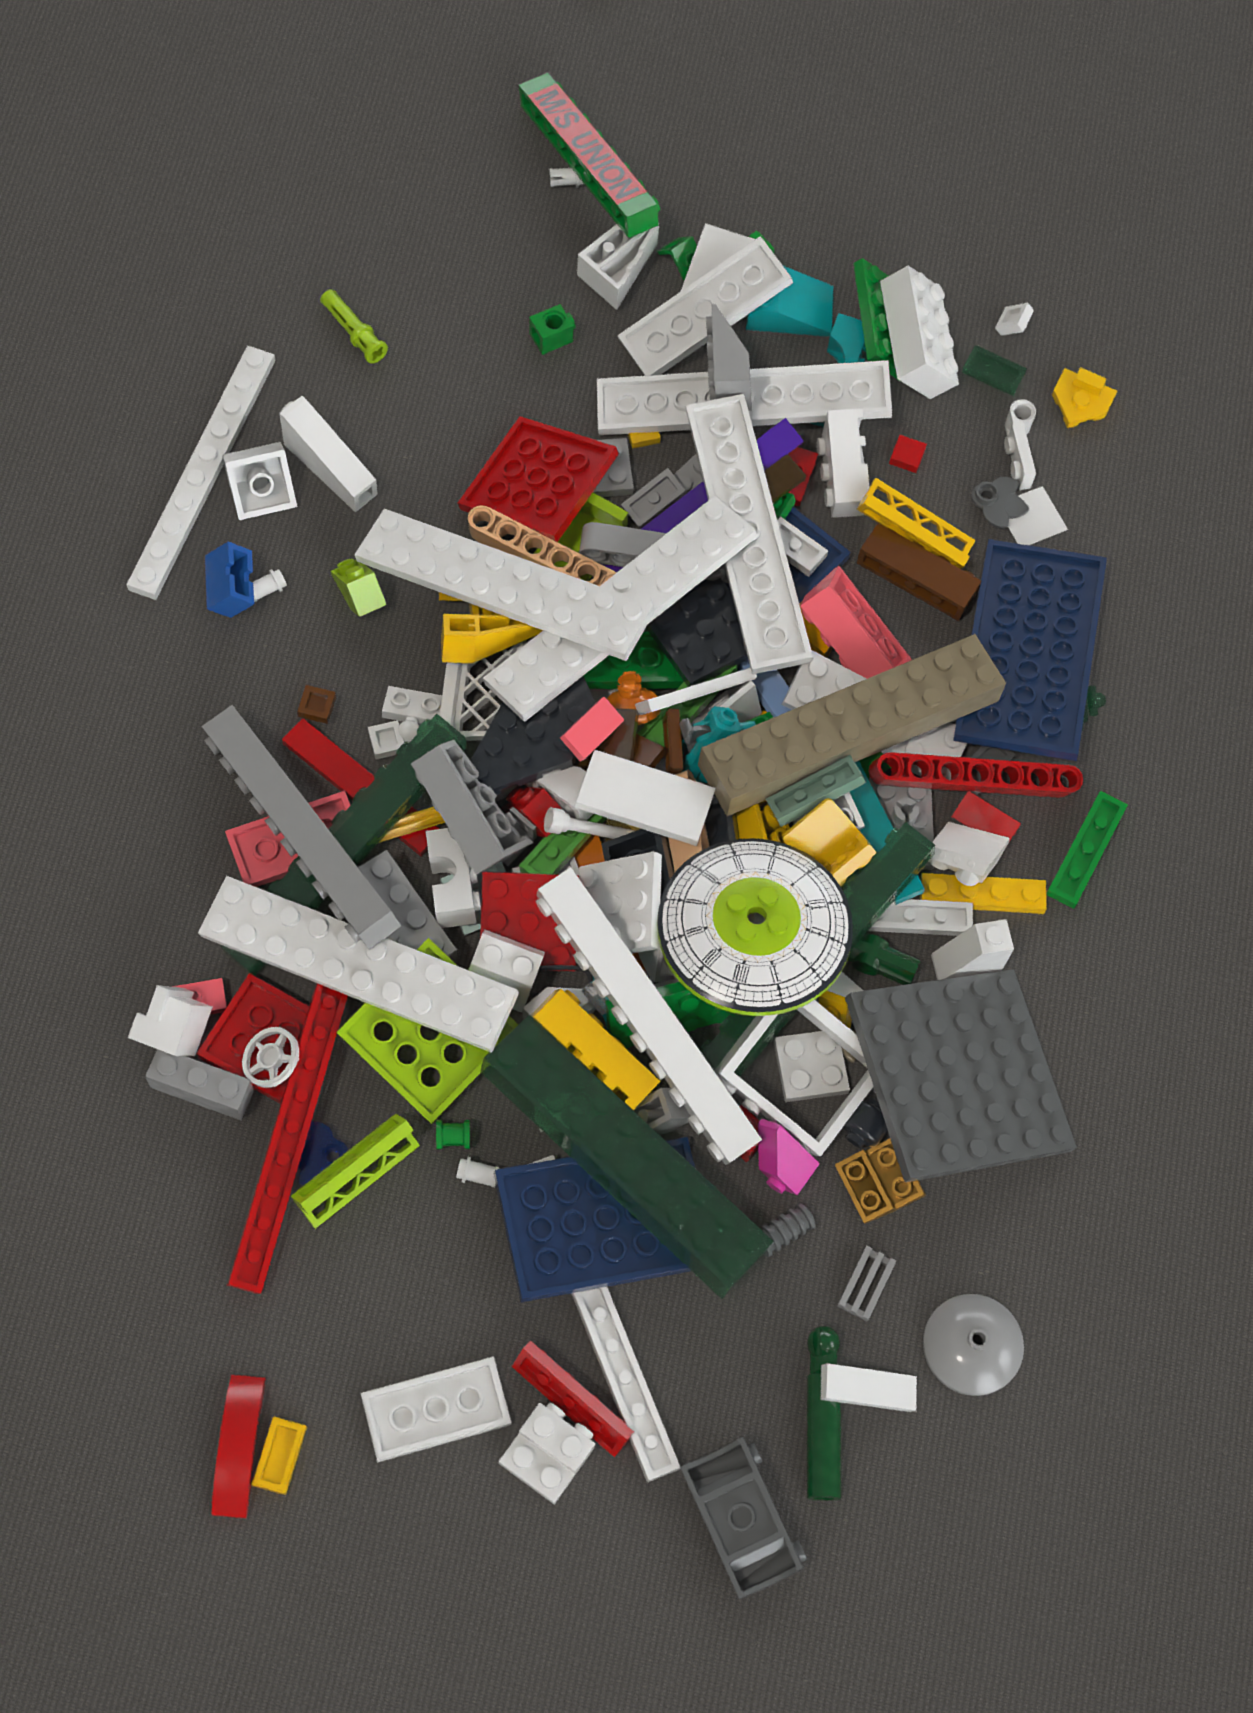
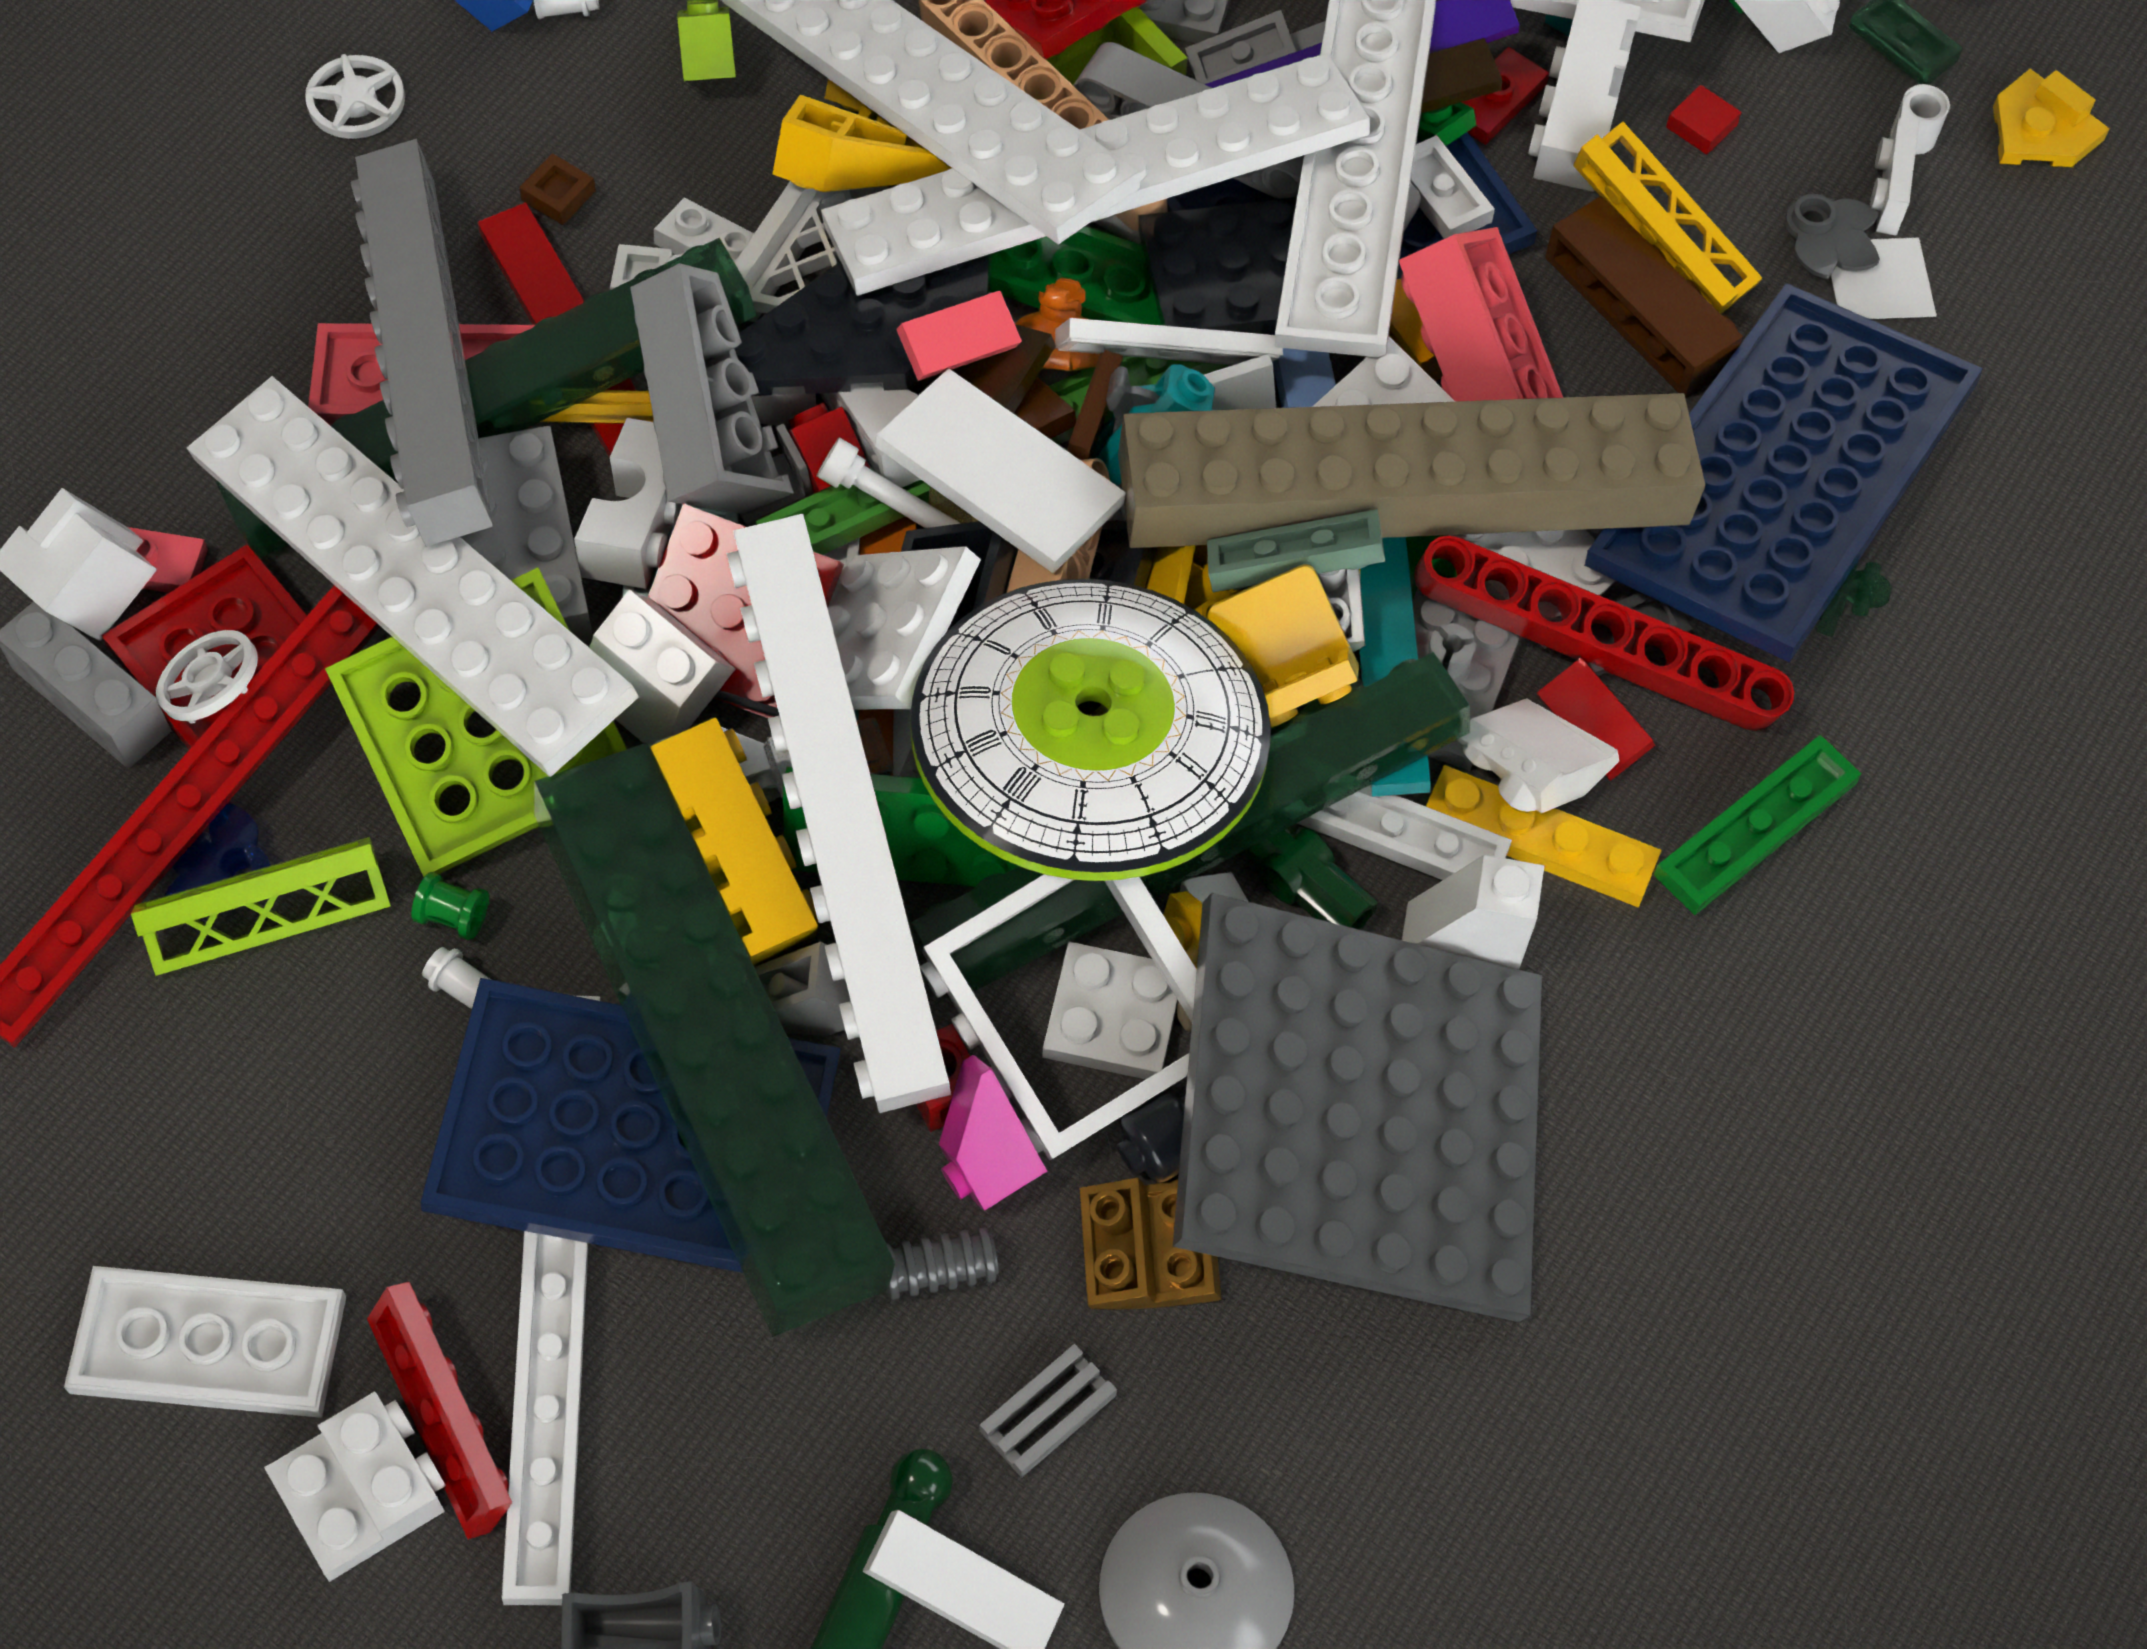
camera: 25 degrees right, 5 degrees down
none -> white wheel [305,54,405,139]

